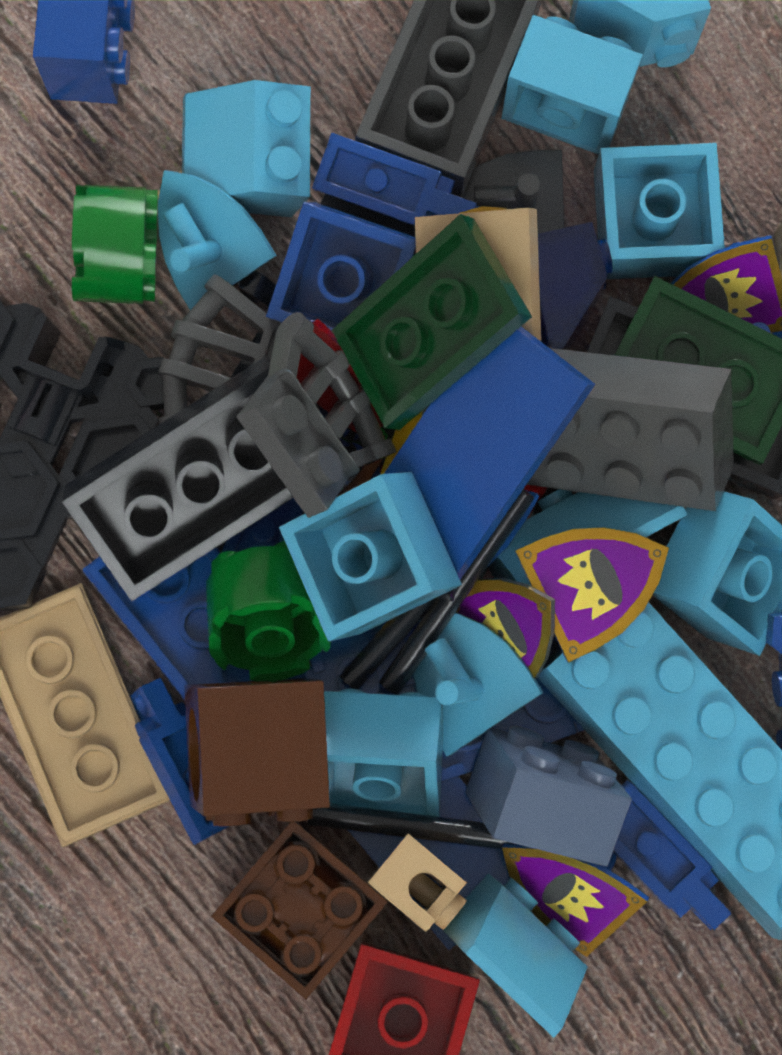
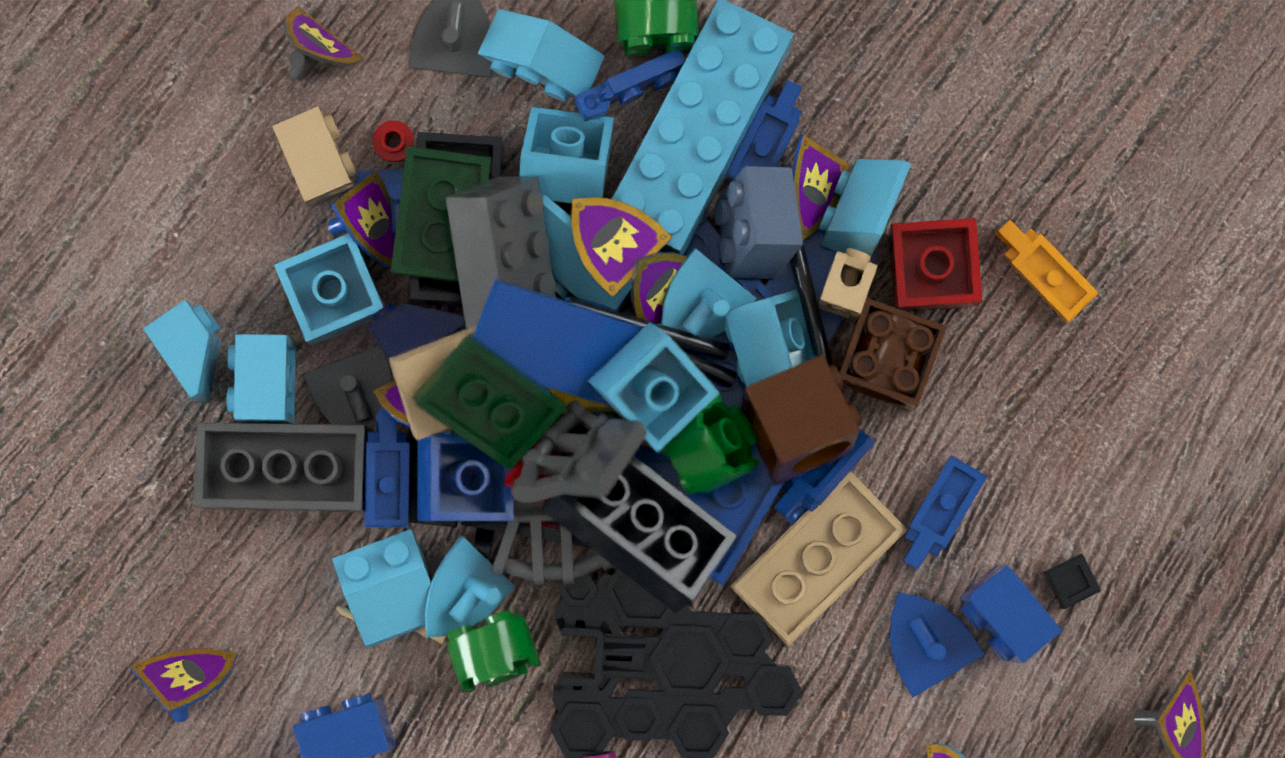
camera: 105 degrees left, 5 degrees up
none -> blue hinge [902,455,987,570]

